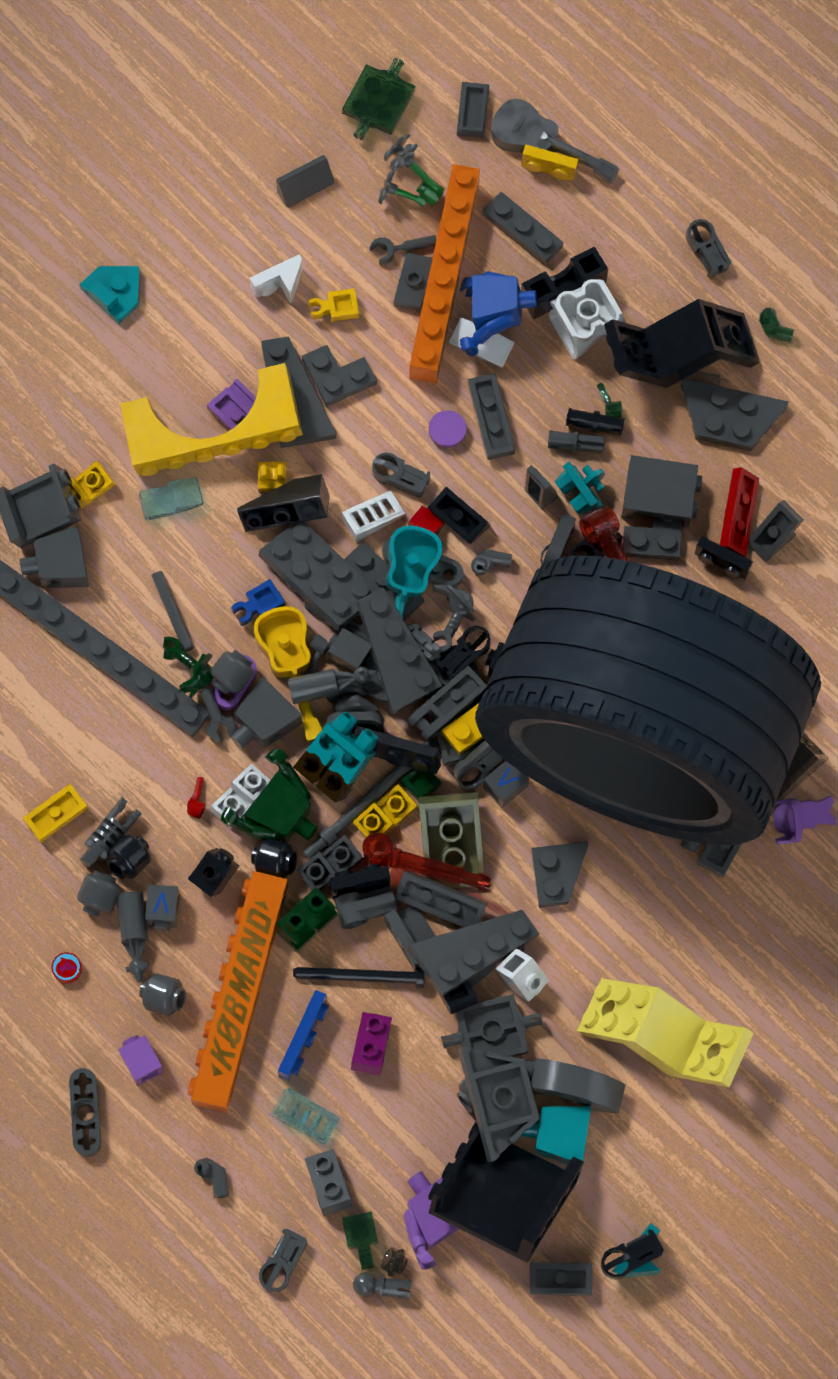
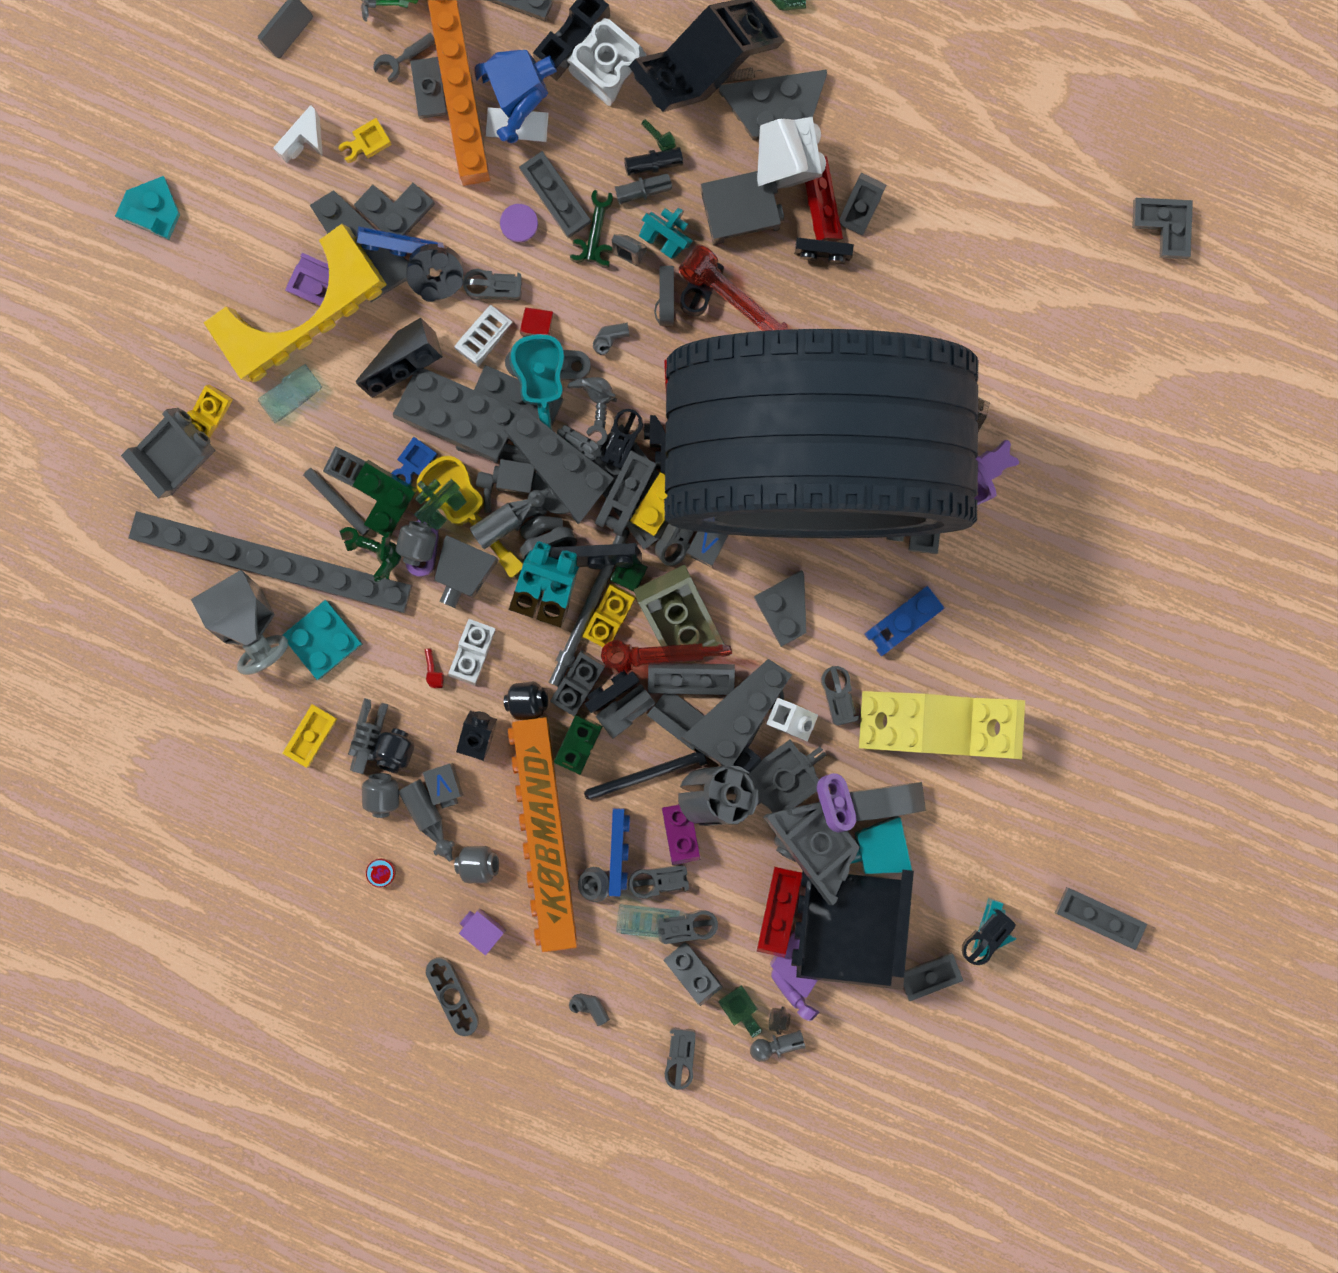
camera: 15 degrees left, 15 degrees up
dark grey torso [19,526,89,588] -> none
dark grey bar [200,688,236,742] -> none
dark green torso [221,749,318,843] -> none
yellow tile [258,461,287,493] -> none
black slope [427,487,491,545] -> none
dark grey plate [622,517,682,561] -> none
none -> dark grey piece [191,570,288,675]
none -> teal plate [282,600,363,680]
none -> dark grey slope [323,446,366,488]
none -> dark green plate [352,460,418,537]
none -> blue plate [356,226,444,256]
none -> black plate [406,244,463,302]
none -> clear green hips [414,479,467,531]
none -> dark green bar [570,190,613,268]
none -> dark grey hat [578,867,609,902]
none -> dark grey piece [628,865,689,899]
none -> dark grey piece [657,910,718,944]
none -> dark grey cylinder [678,765,758,826]
none -> red plate [756,866,802,958]
none -> white piece [757,117,826,188]
none -> medium lavender plate [817,773,856,833]
none -> dark grey piece [821,666,859,726]
none -> blue plate [864,586,945,657]
none -> dark grey plate [1055,887,1147,950]

